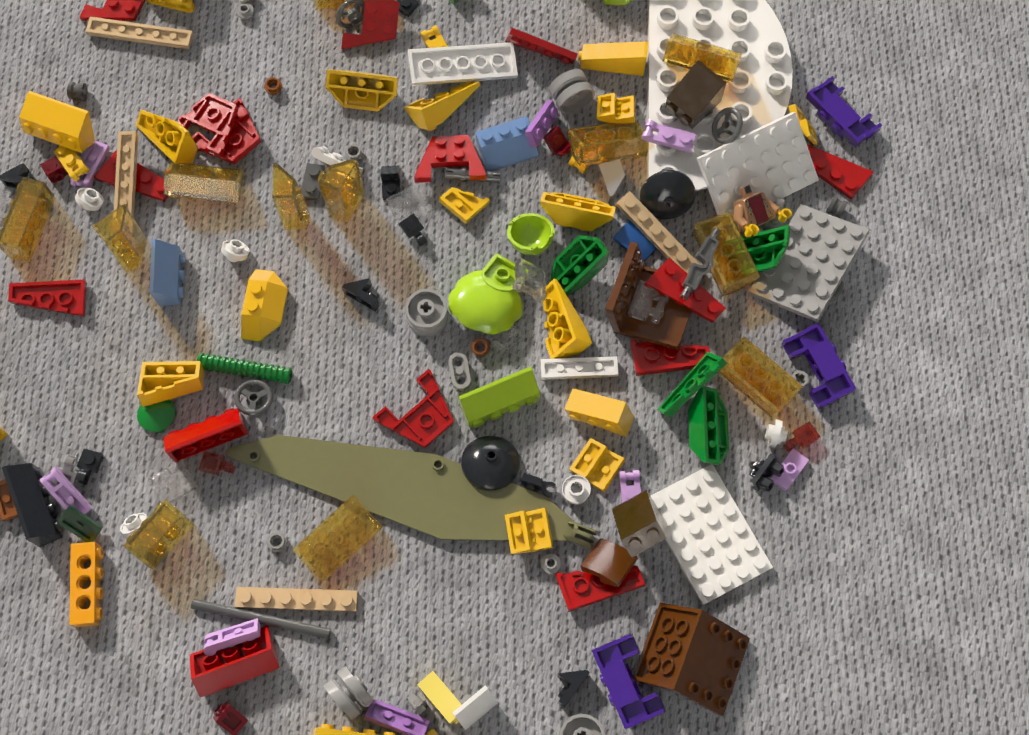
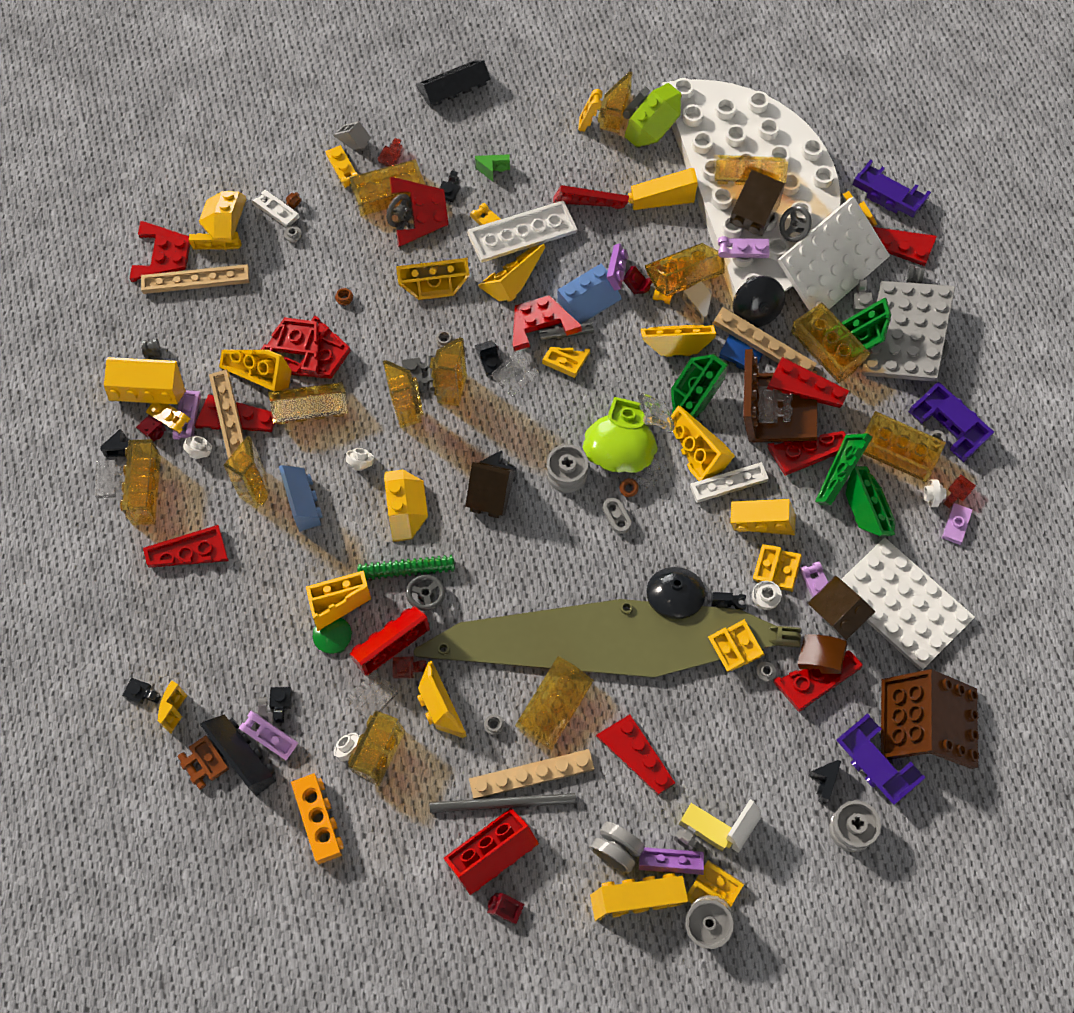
camera: 15 degrees left, 5 degrees down
dark green plate [56,505,103,542] -> none
lavender plate [204,618,260,656] -> none
white plate [311,146,363,177] -> none
red wing [372,369,454,448] -> none
black plate [398,213,428,247] -> none
lime slope [459,366,540,428] -> none
lime cylinder [507,213,555,255] -> none
light grey wheel [549,69,595,114] -> none
yellow slope [597,93,635,124] -> none
dark grey piece [680,228,721,300] -> none
torso [733,184,792,237] -> none
black hips [749,453,785,492] -> none
none -> yellow wedge [417,660,467,738]
none -> dark brown slope [465,462,515,518]
none -> red wing [596,714,675,795]

